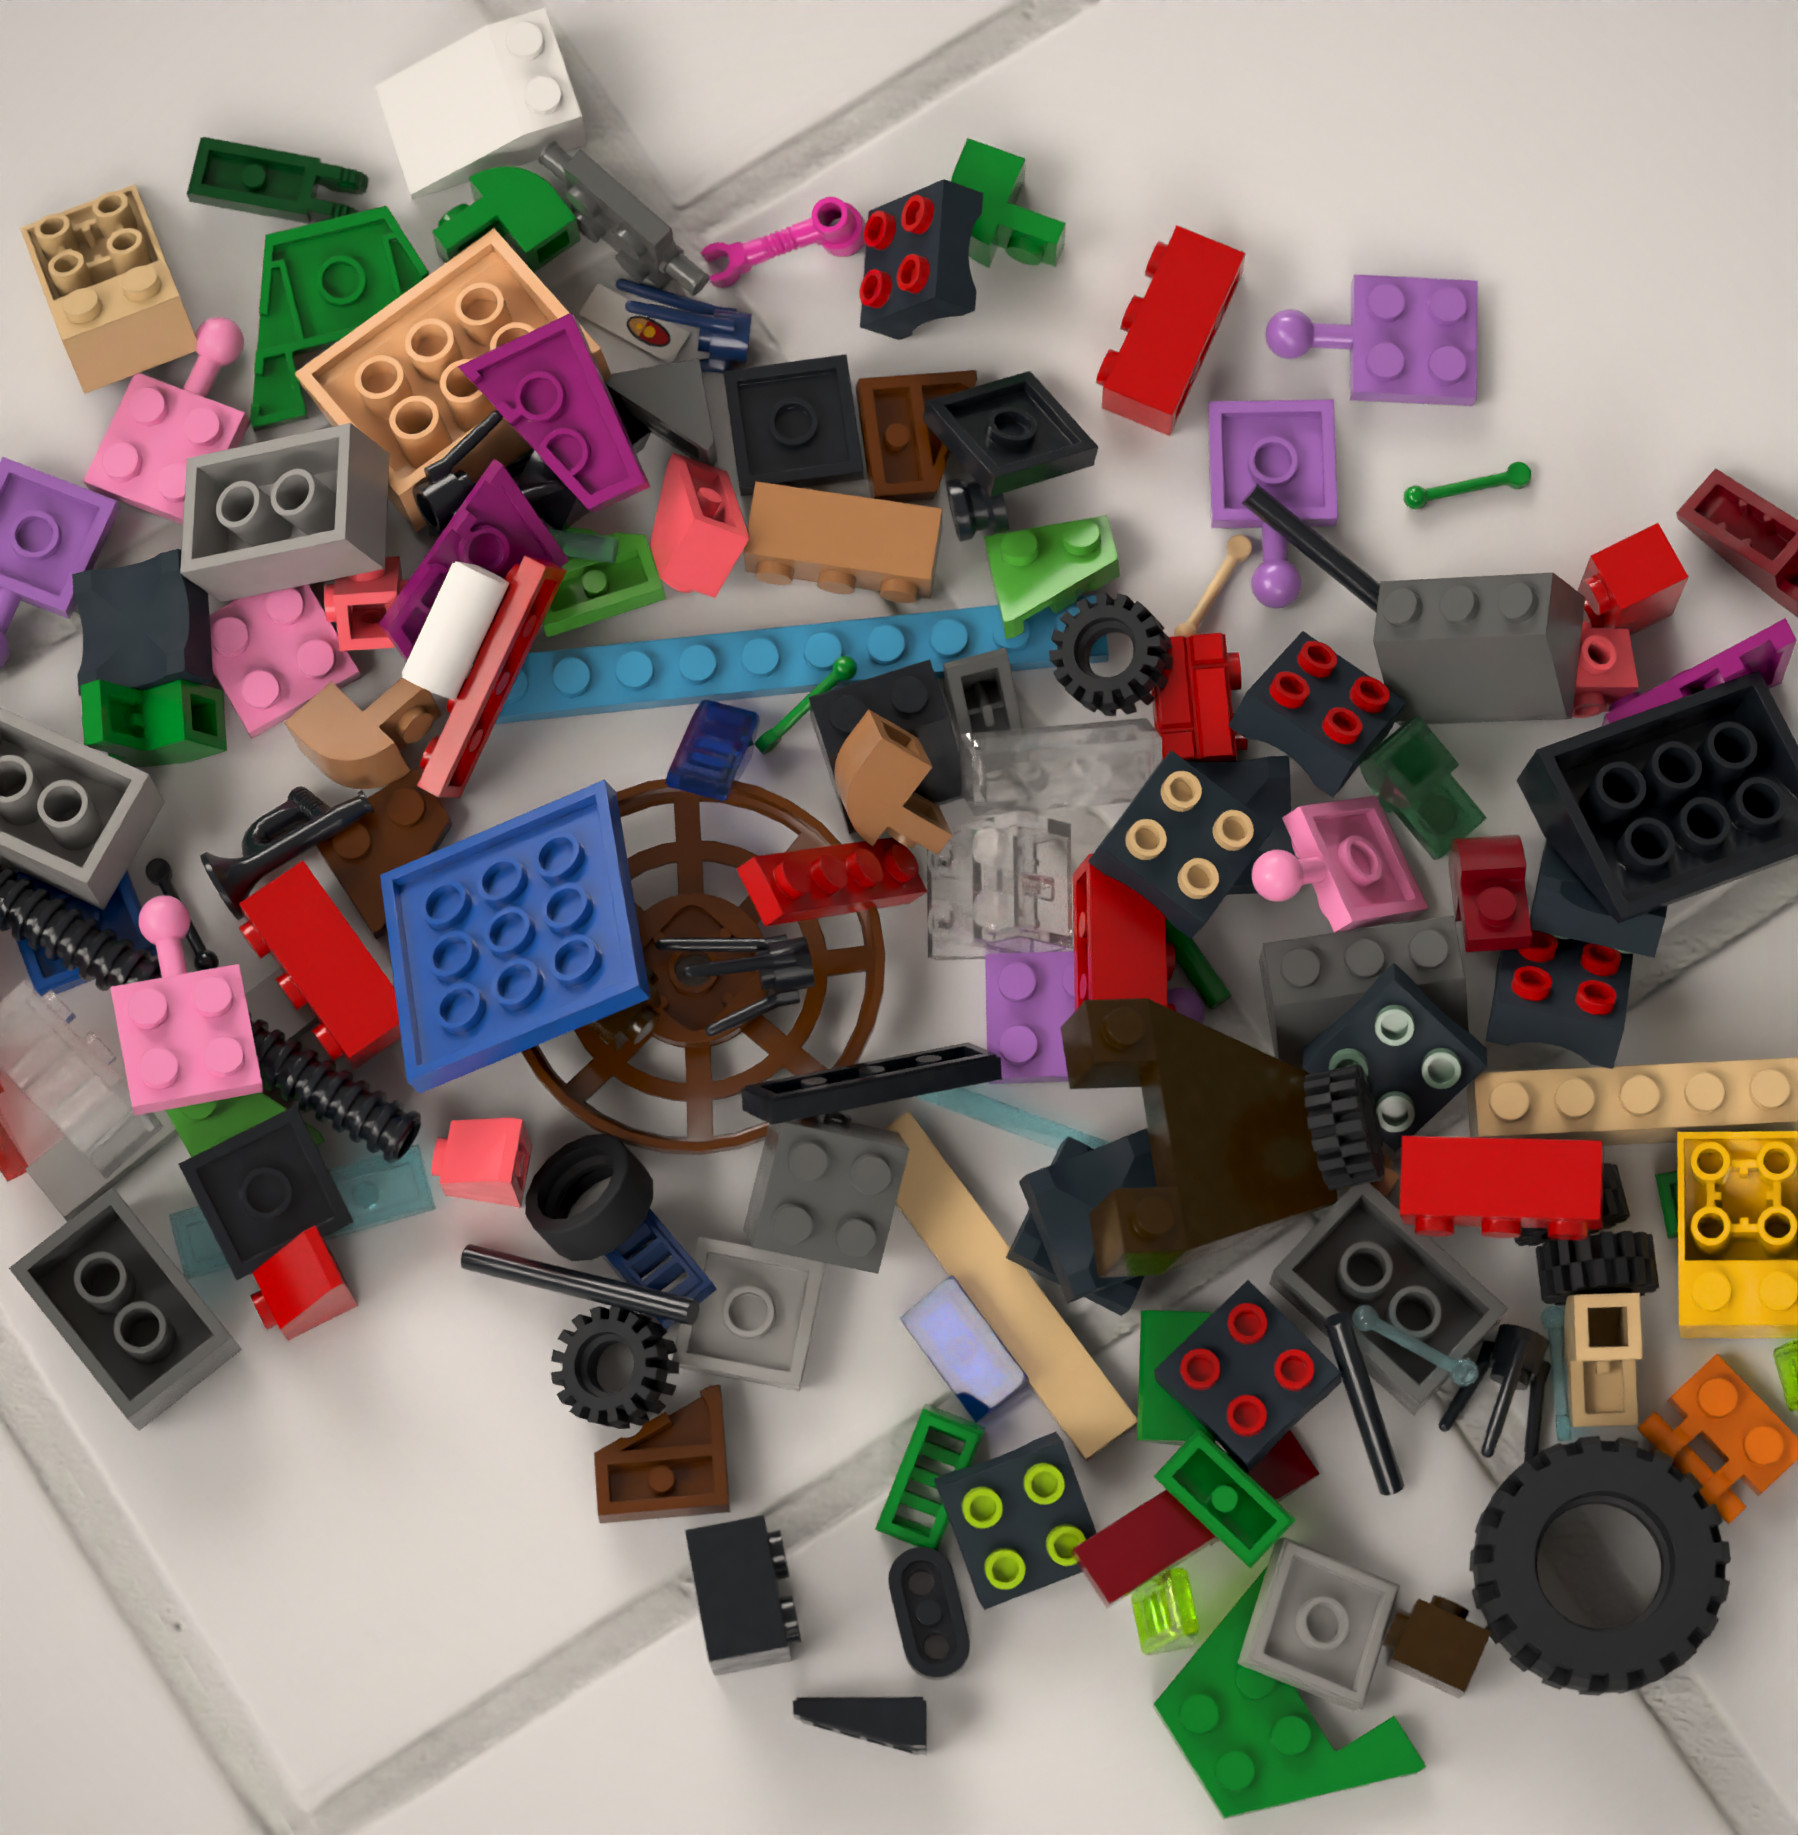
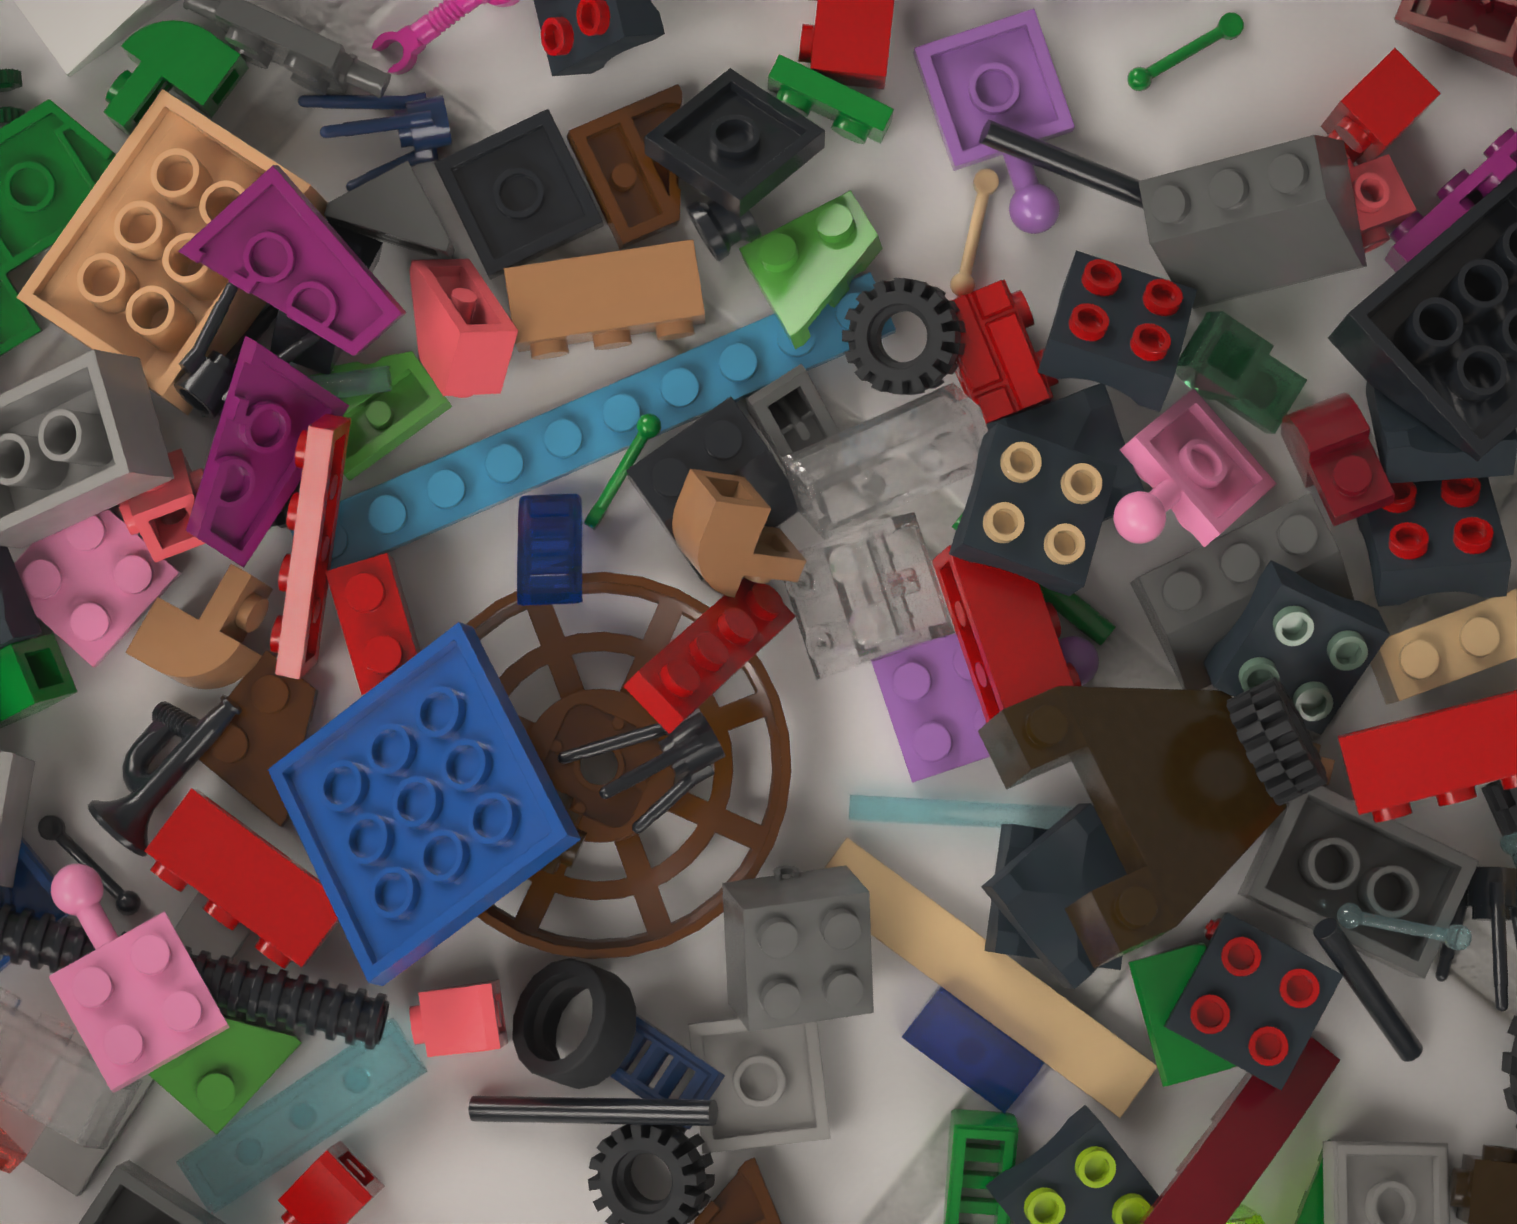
camera: 25 degrees left, 10 degrees up
black plate [178,1106,354,1281] -> none
white brick [402,561,509,700] -> none
white sticker [579,284,690,364] -> none
black tile [741,1042,1002,1125] -> none
green slope [1153,1427,1296,1569] -> none
none -> red brick [325,553,421,695]
none -> green plate [768,54,894,144]

